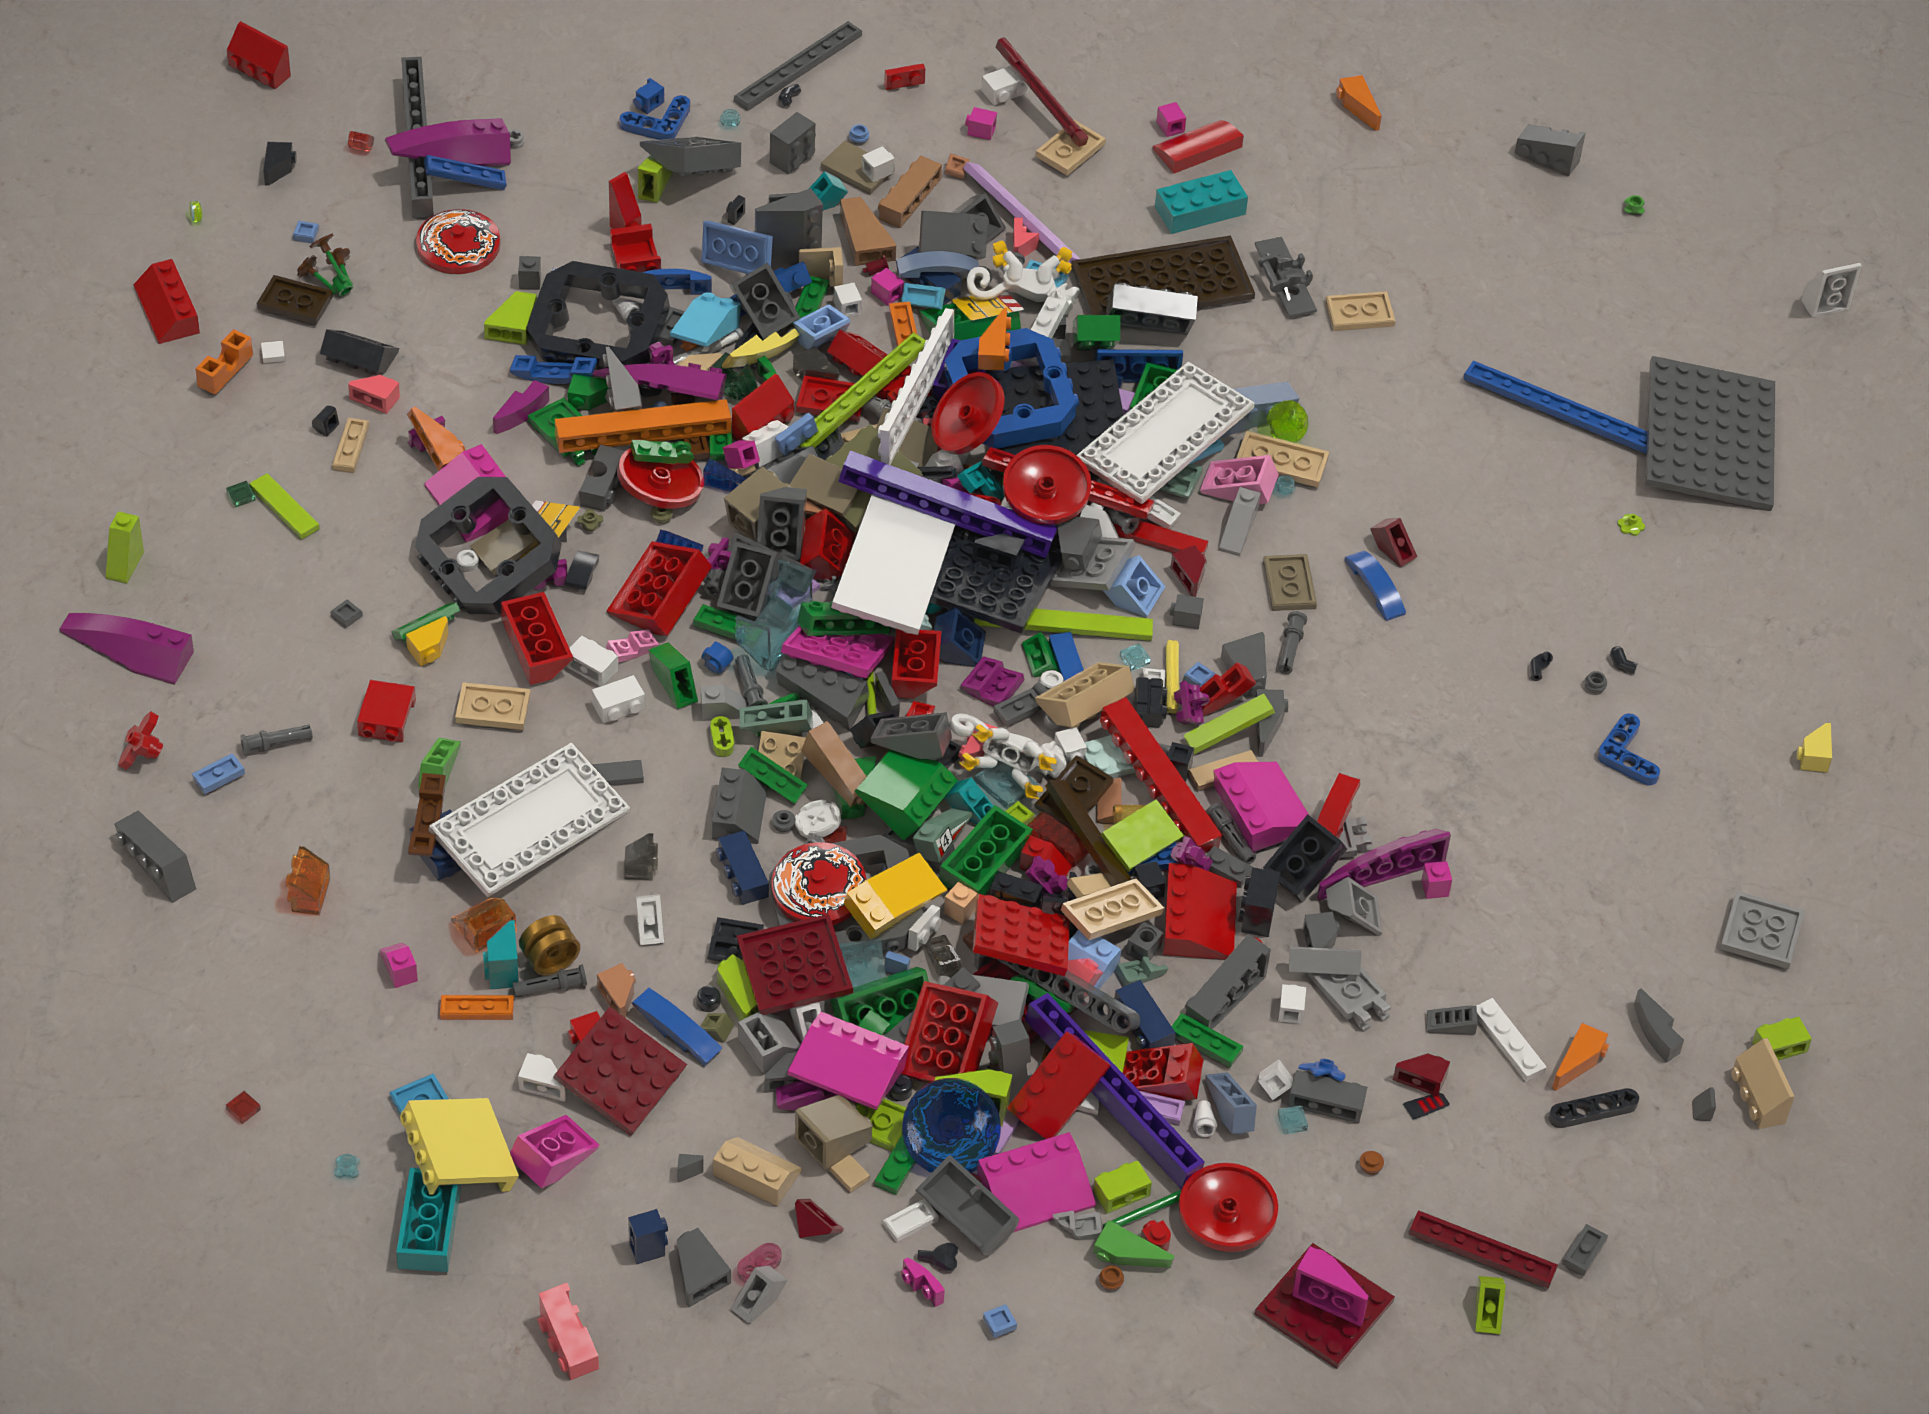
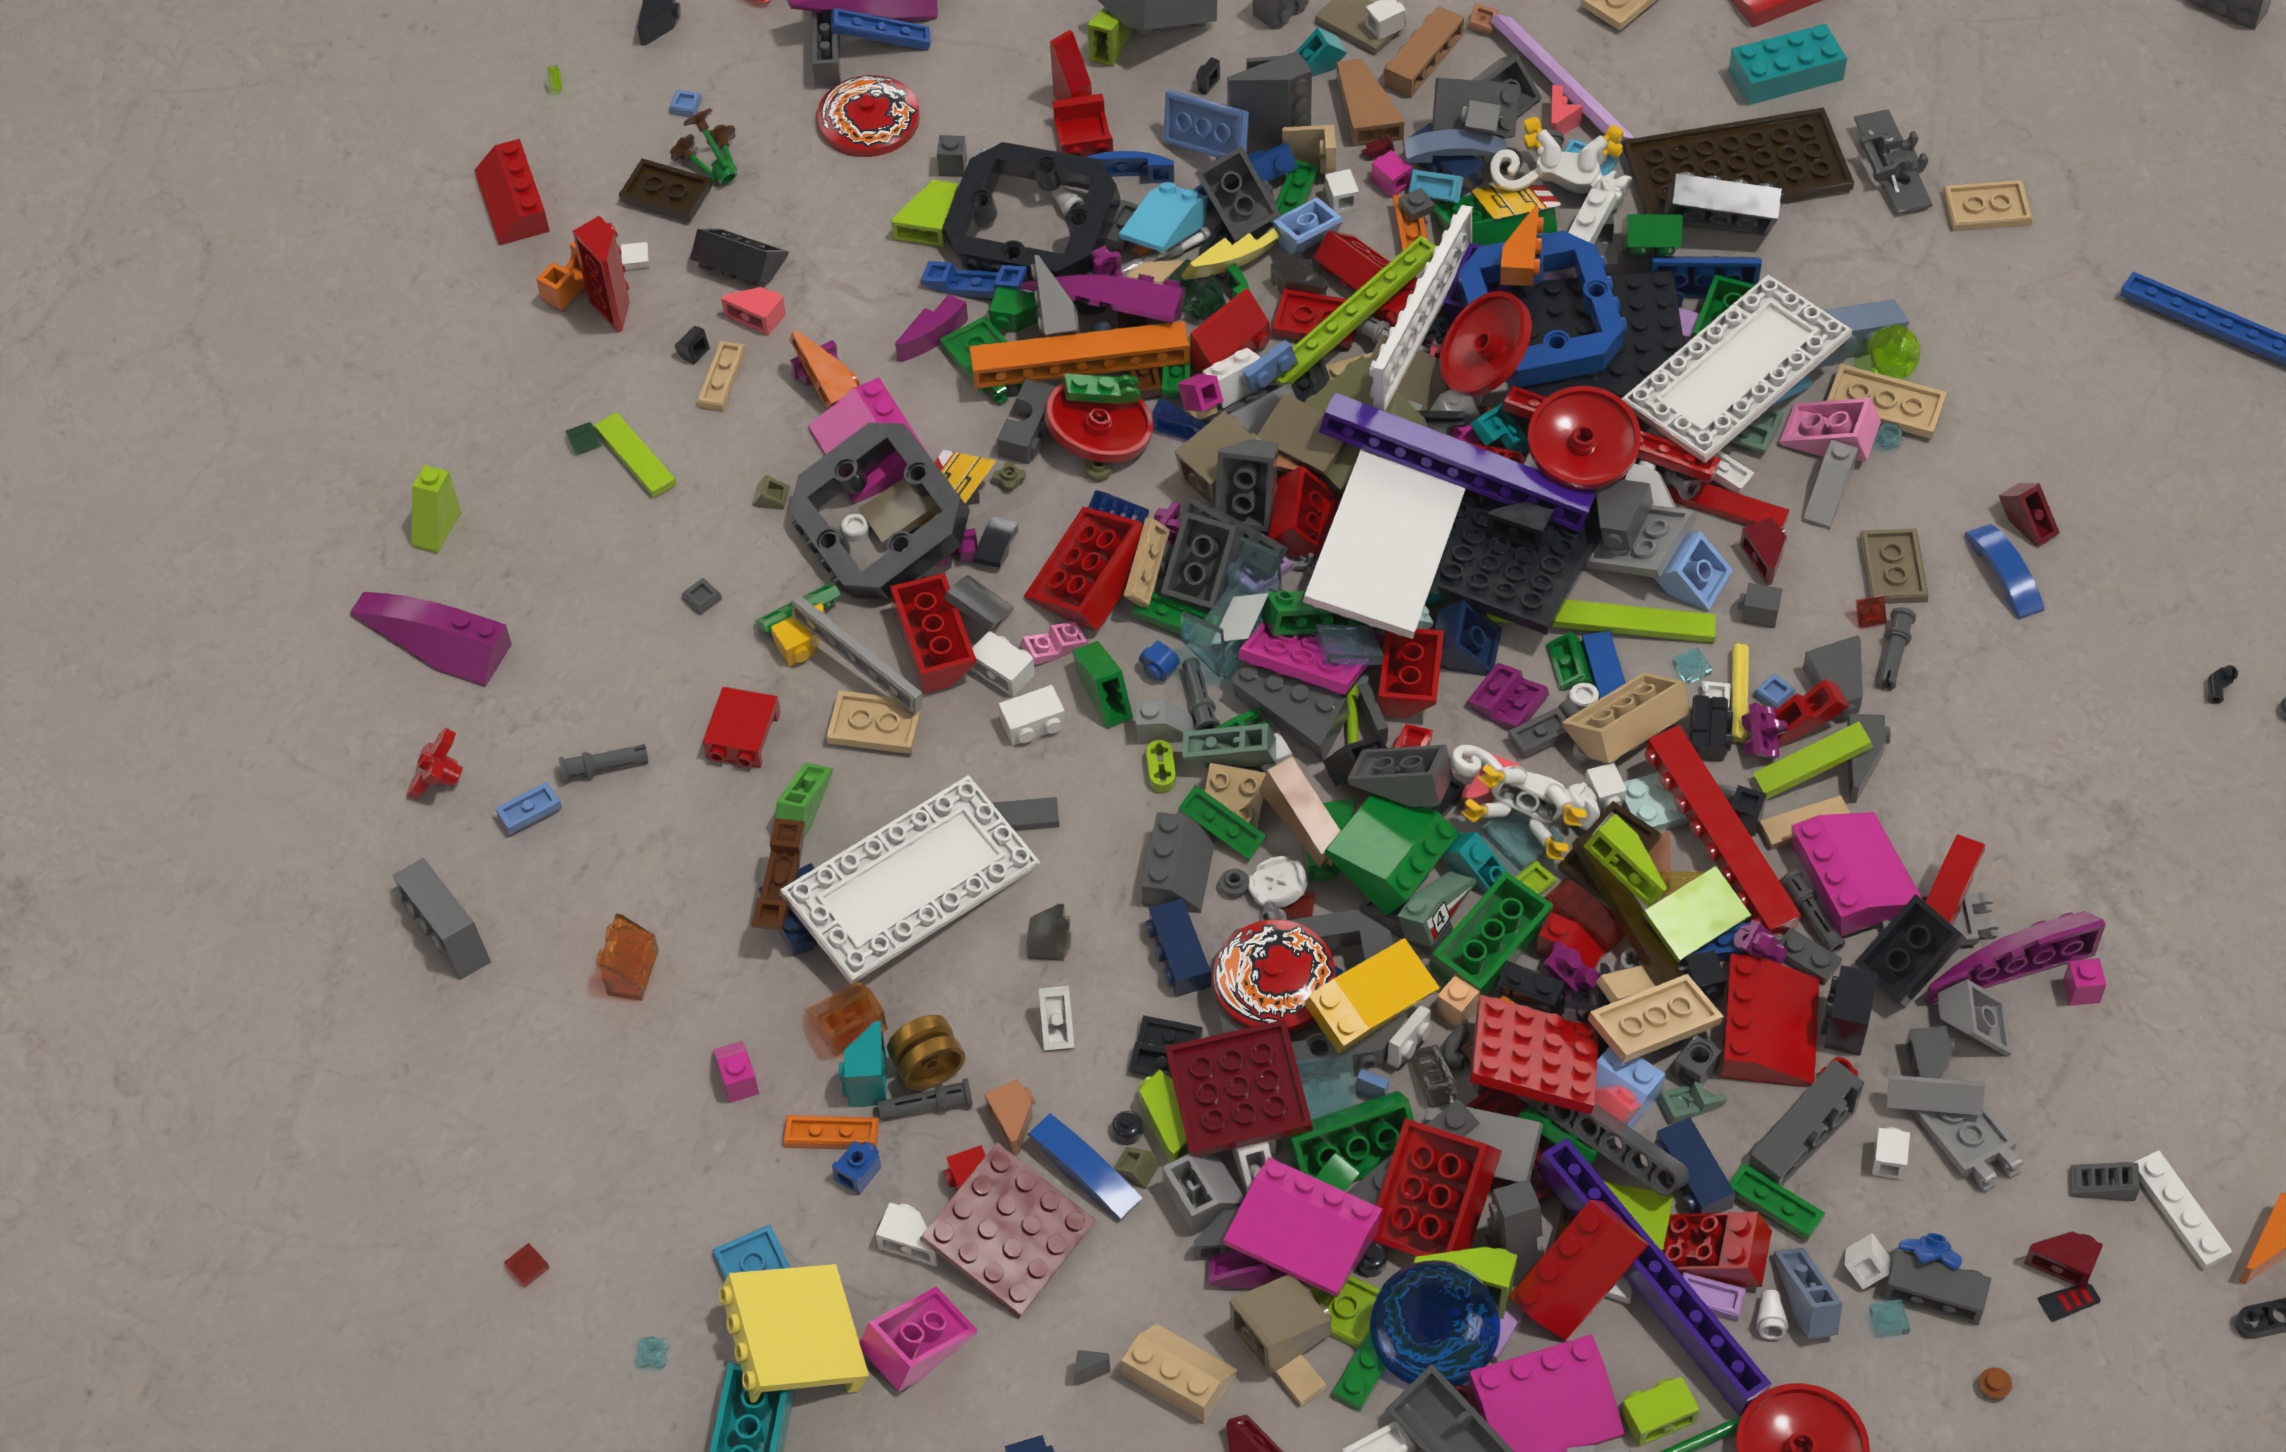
camera: 10 degrees right, 5 degrees up
none -> red slope [572,216,630,333]
none -> olive slope [752,475,790,509]
none -> light grey tile [791,594,922,714]
none -> blue brick [832,1141,881,1195]
none -> dark grey slope [944,575,1014,631]
none -> tan tile [1124,518,1170,607]
none -> white sticker [1213,593,1269,642]
none -> clear light blue plate [1314,624,1384,665]
none -> dark grey plate [1398,188,1435,221]
none -> dark grey arm [1444,1025,1469,1069]
none -> light grey brick [1460,100,1501,134]
none -> lime slope [1583,814,1667,908]
none -> clear red slope [1855,595,1887,628]

